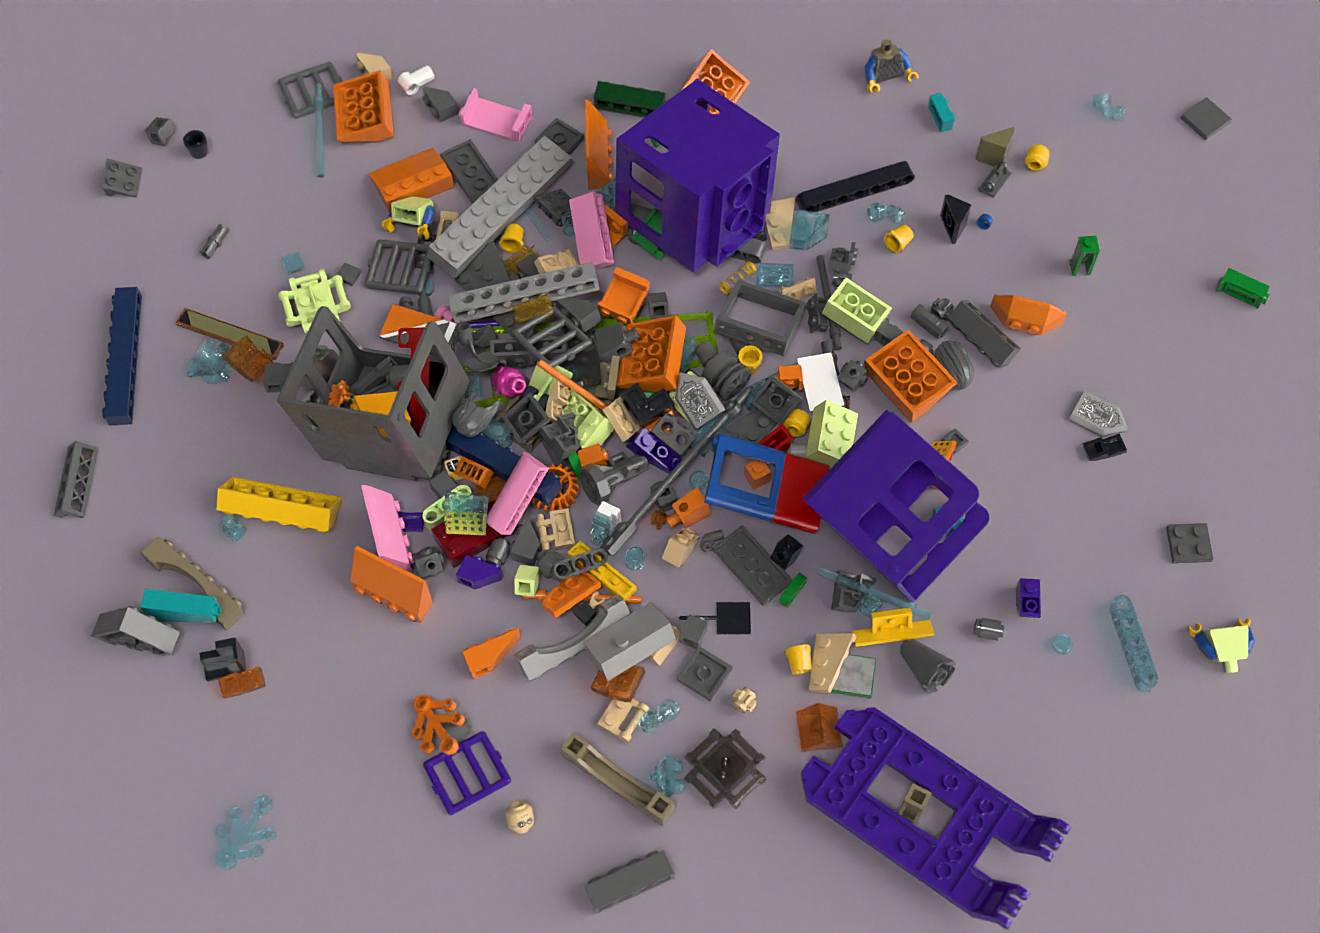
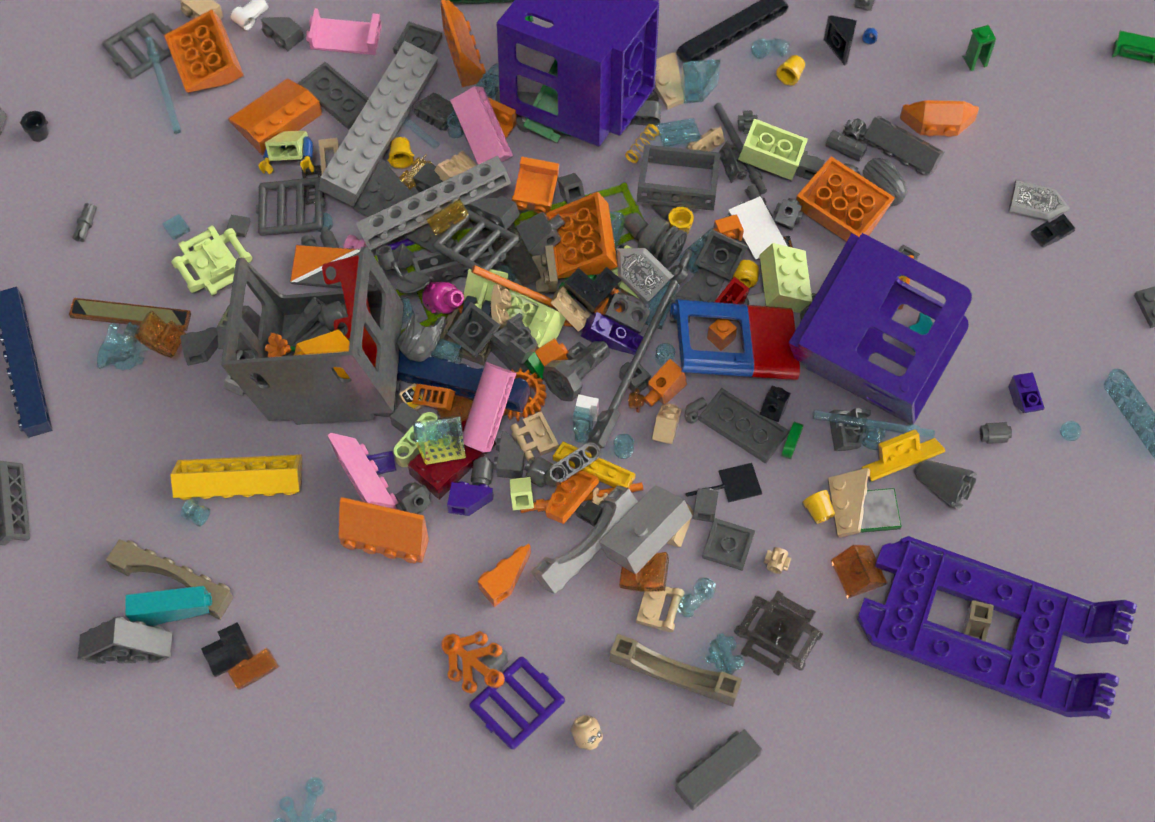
camera: 15 degrees left, 0 degrees up
dark grey bracket [828,242,858,271] -> none

